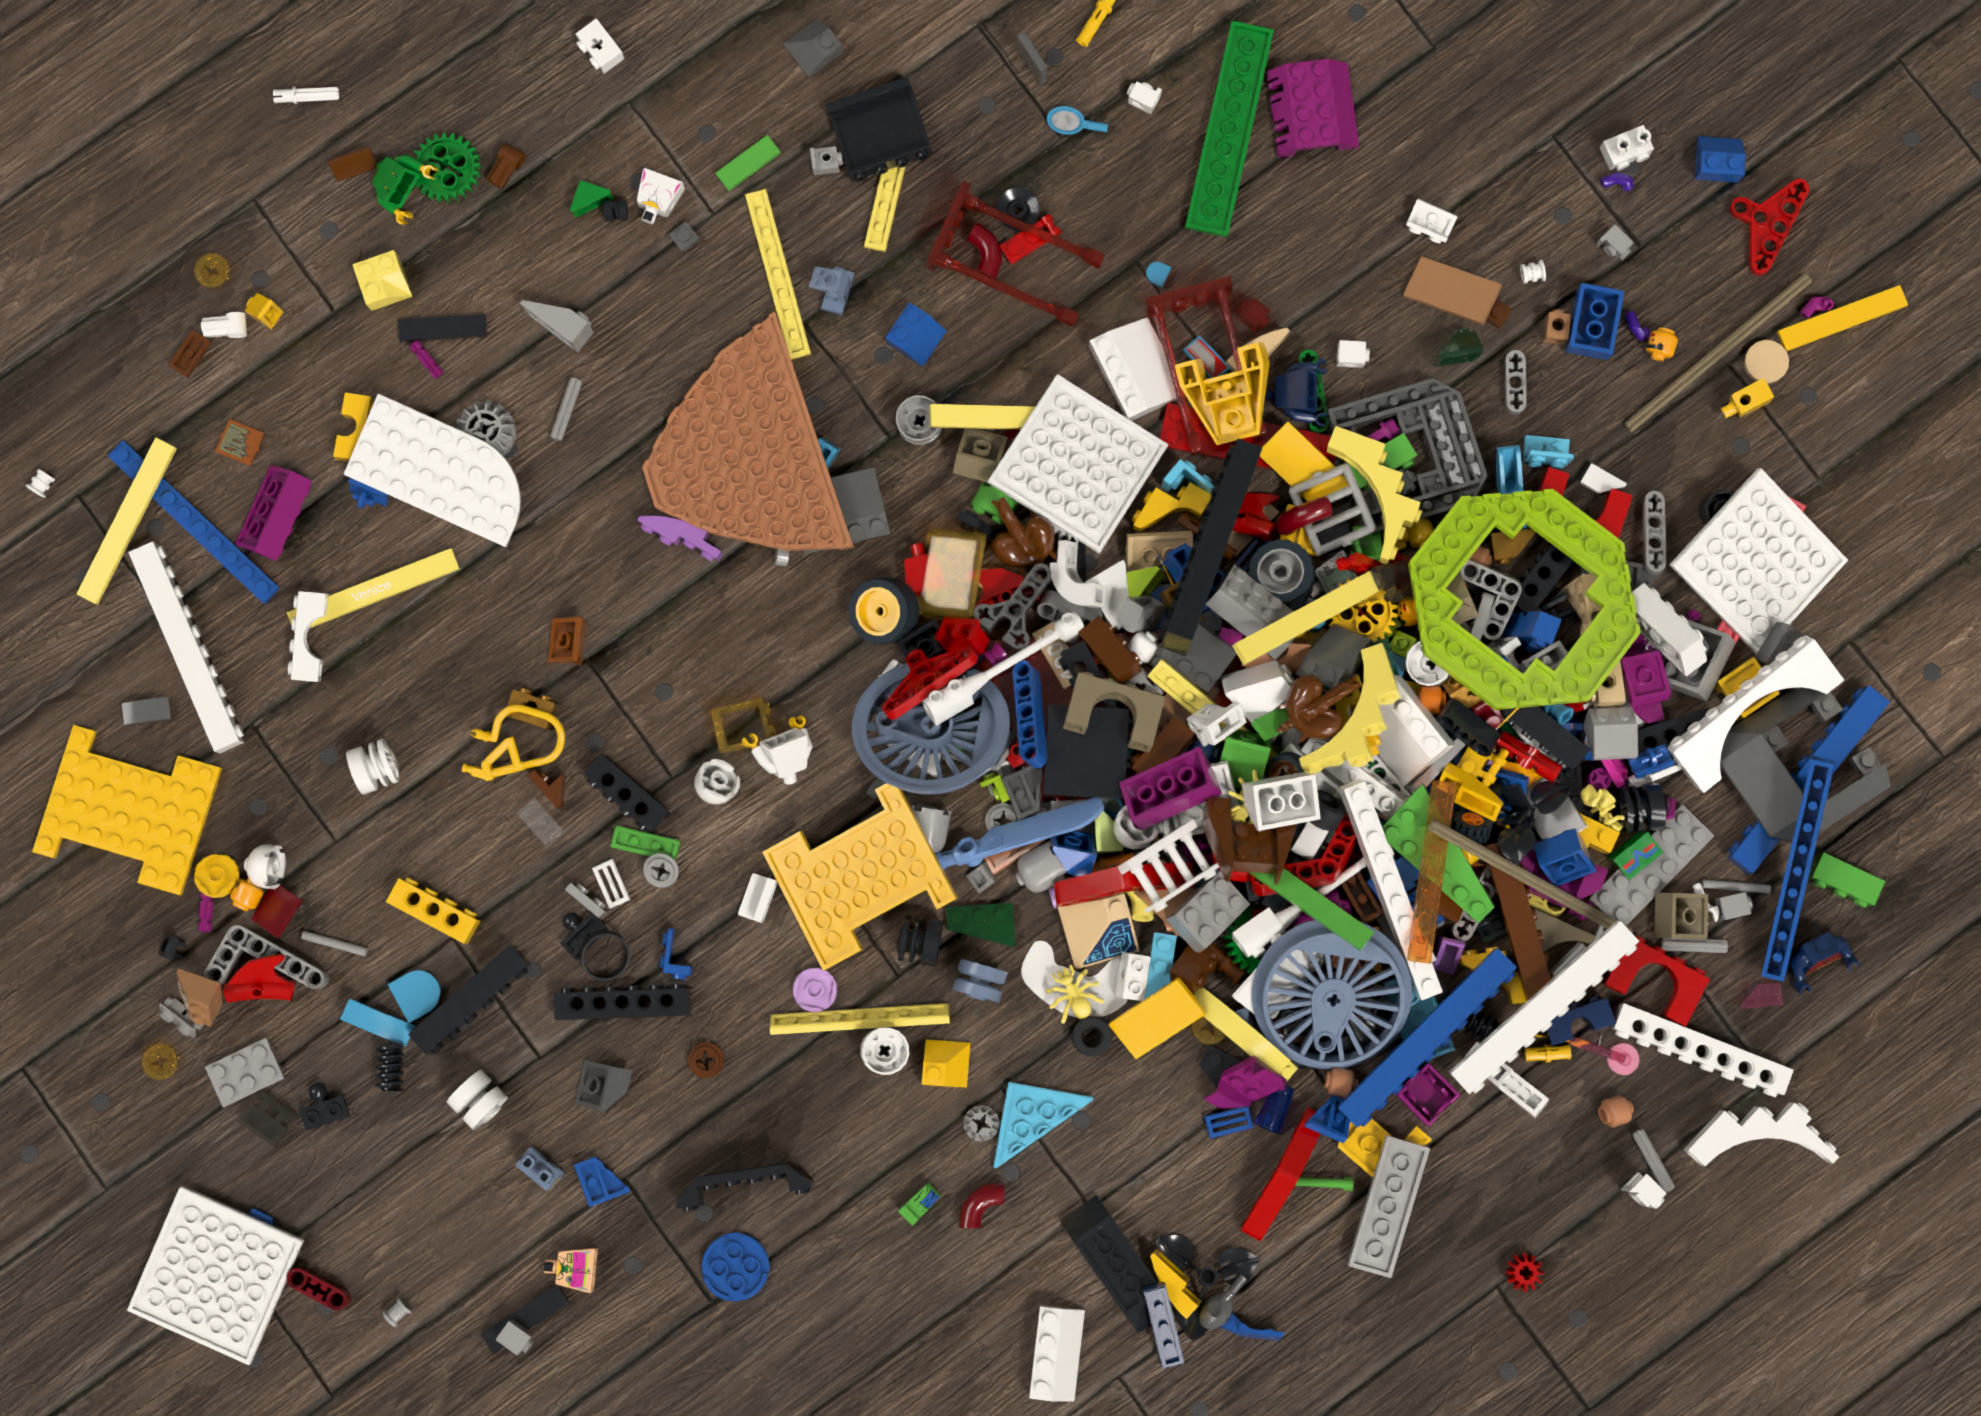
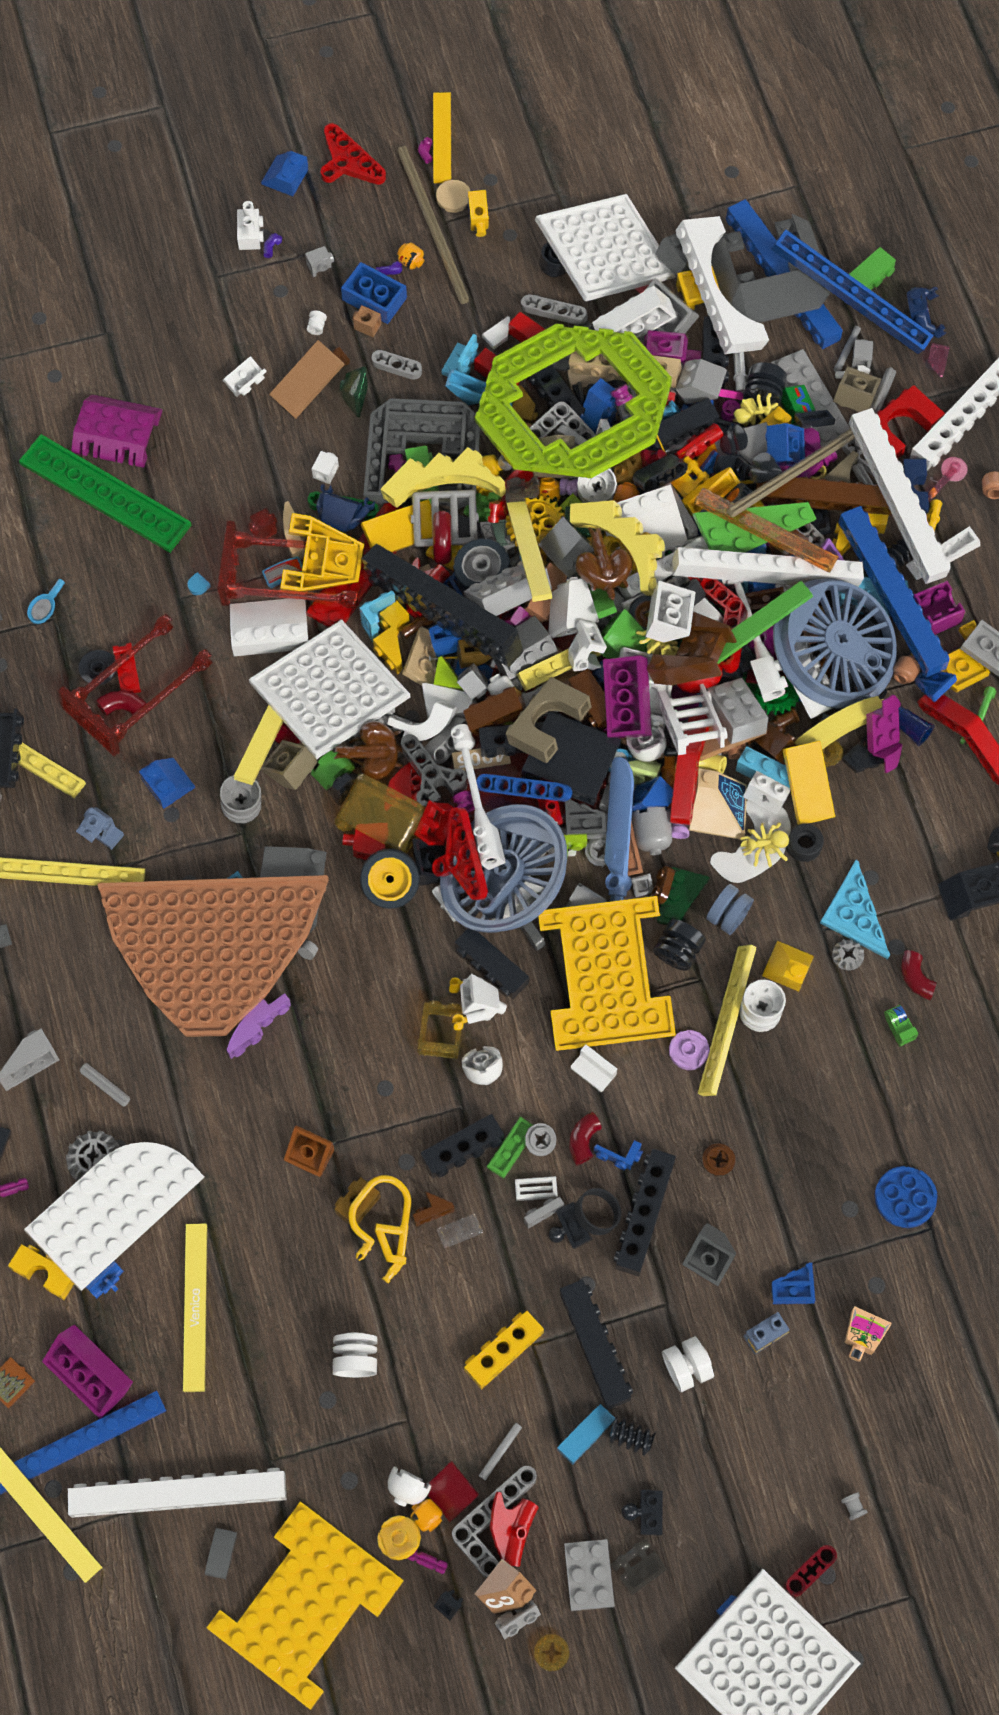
camera: 75 degrees left, 15 degrees down
white arch [288,591,329,682] -> none
dark azure tile [388,970,441,1023] -> none
black tile [481,1285,570,1353] -> none
light grey brick [496,1319,534,1356] -> none
black slope [676,1162,815,1212] -> none
white brick [1127,82,1162,114] -> none
blue tile [1204,1106,1254,1138] -> none
blue hips [1627,744,1674,779] -> none
none -> black brick [455,928,530,999]
none -> dark red cylinder [569,1111,602,1166]
none -> magenta wheel [610,384,633,406]
none -> reddish brown plate [651,866,675,905]
none -> black tile [793,410,835,429]

